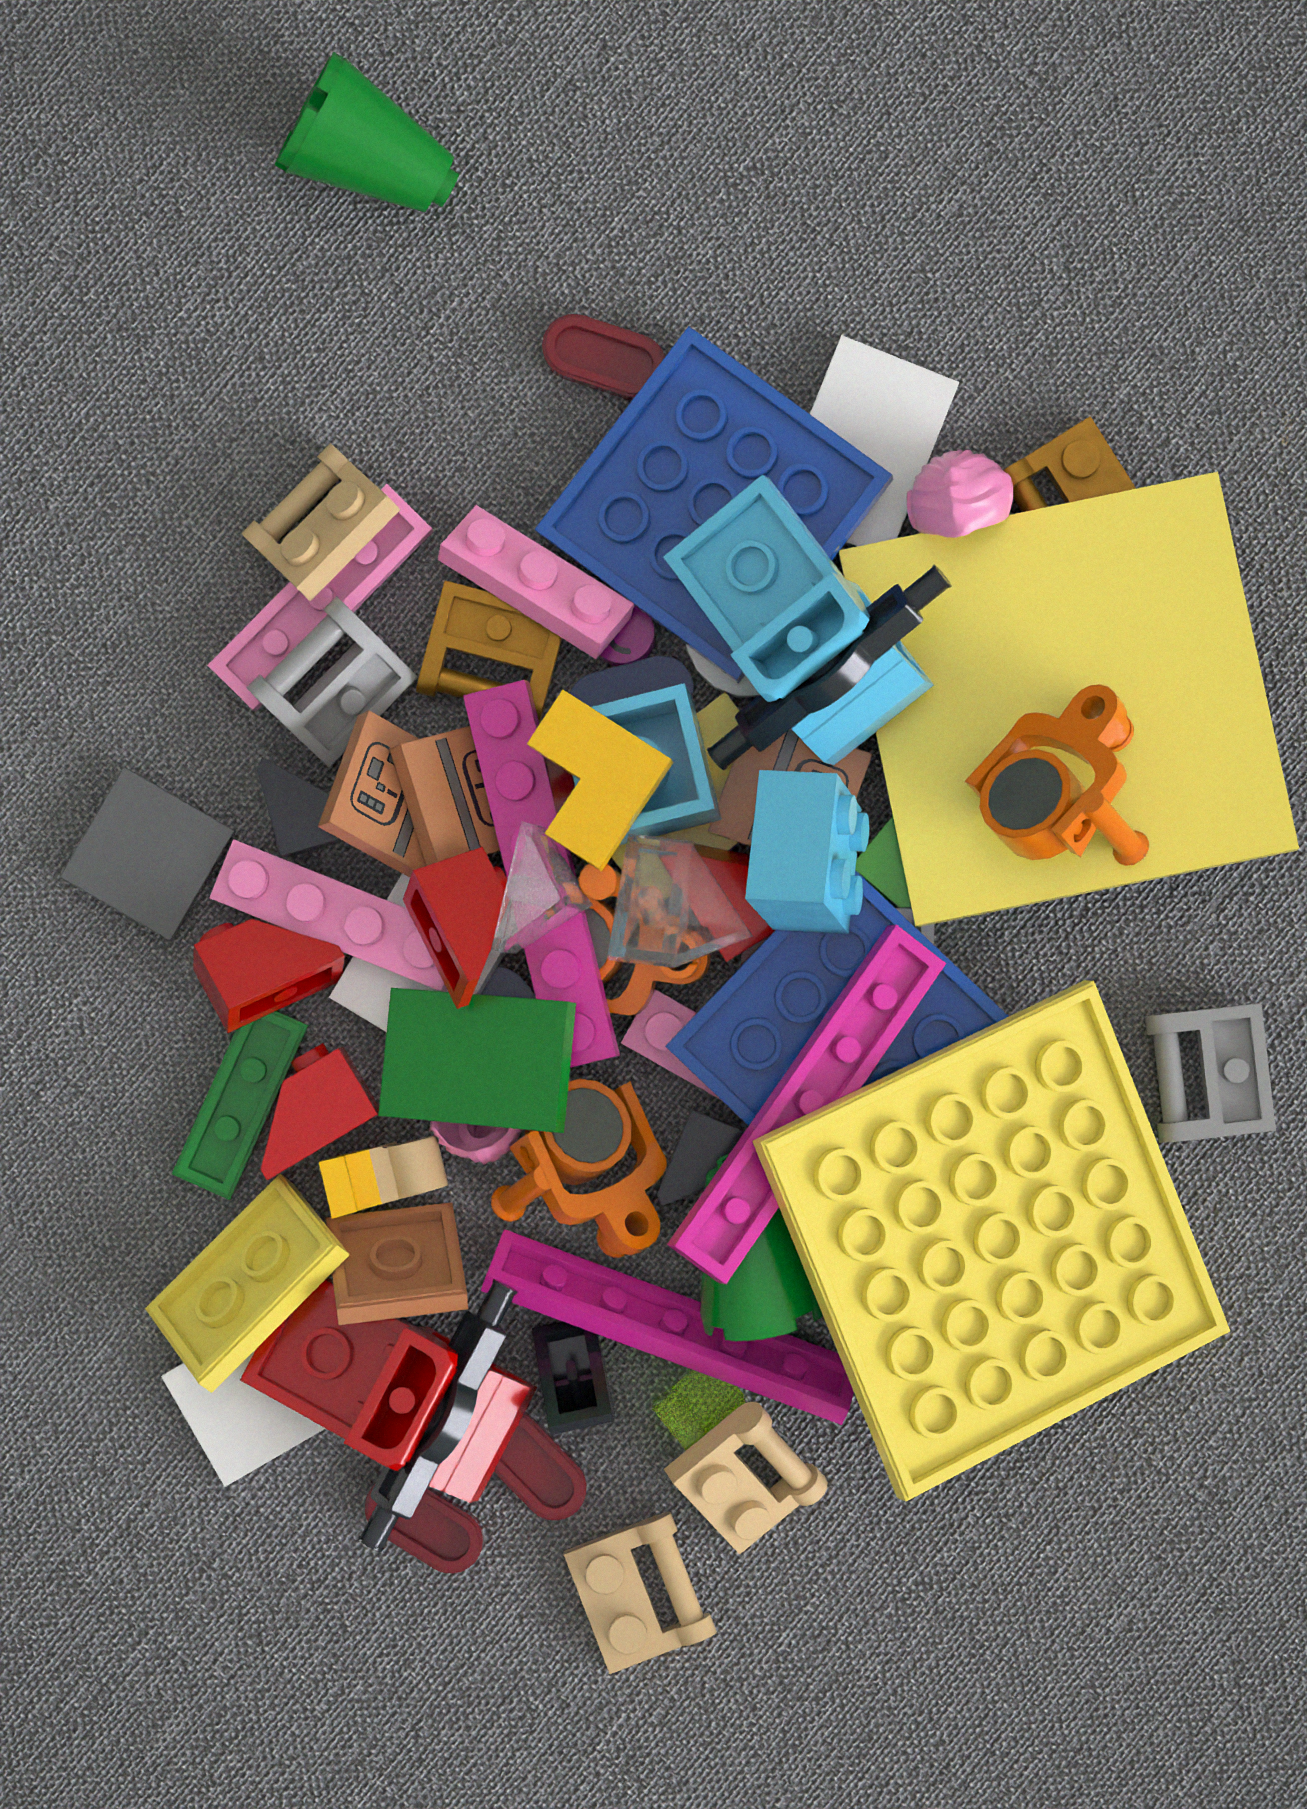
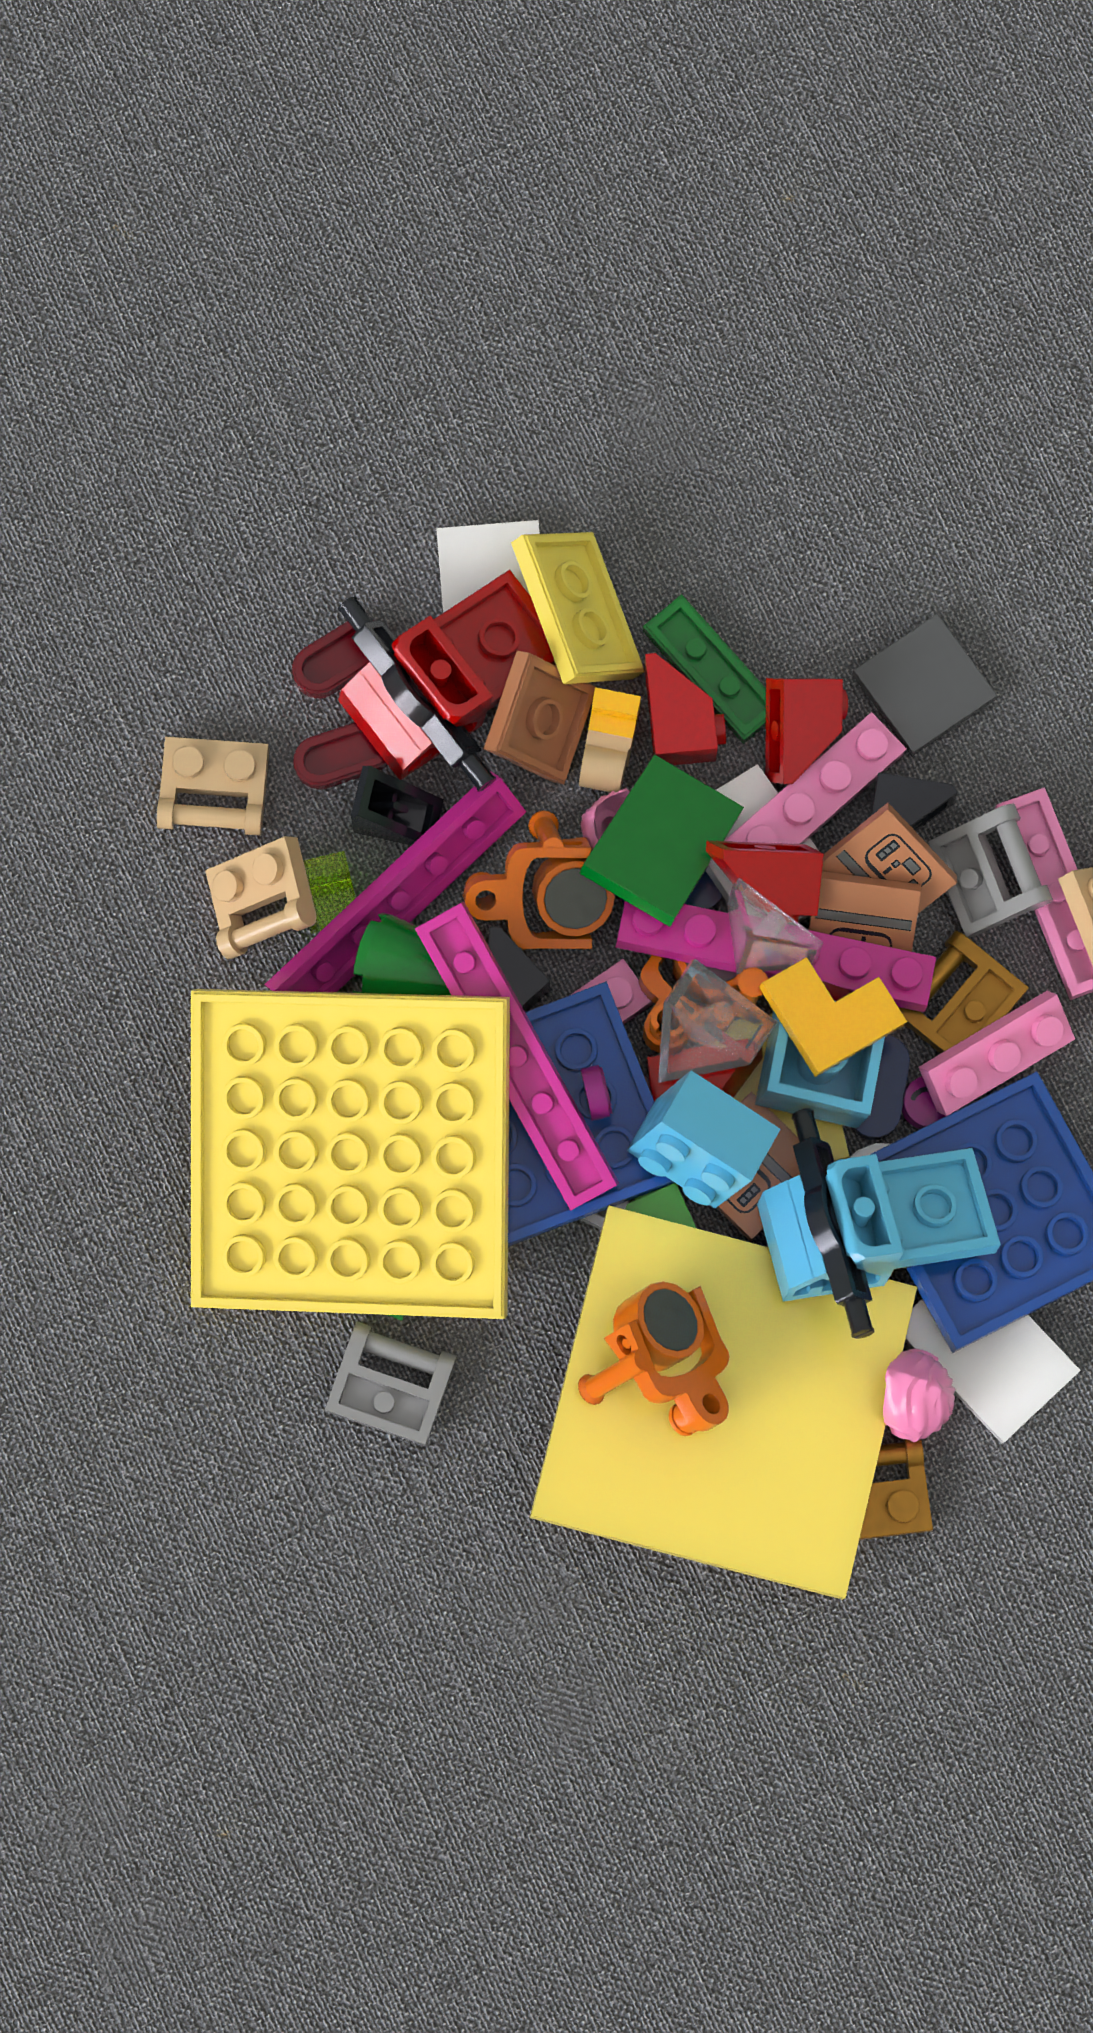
camera: 115 degrees right, 10 degrees down
none -> magenta tile [580,1065,612,1121]

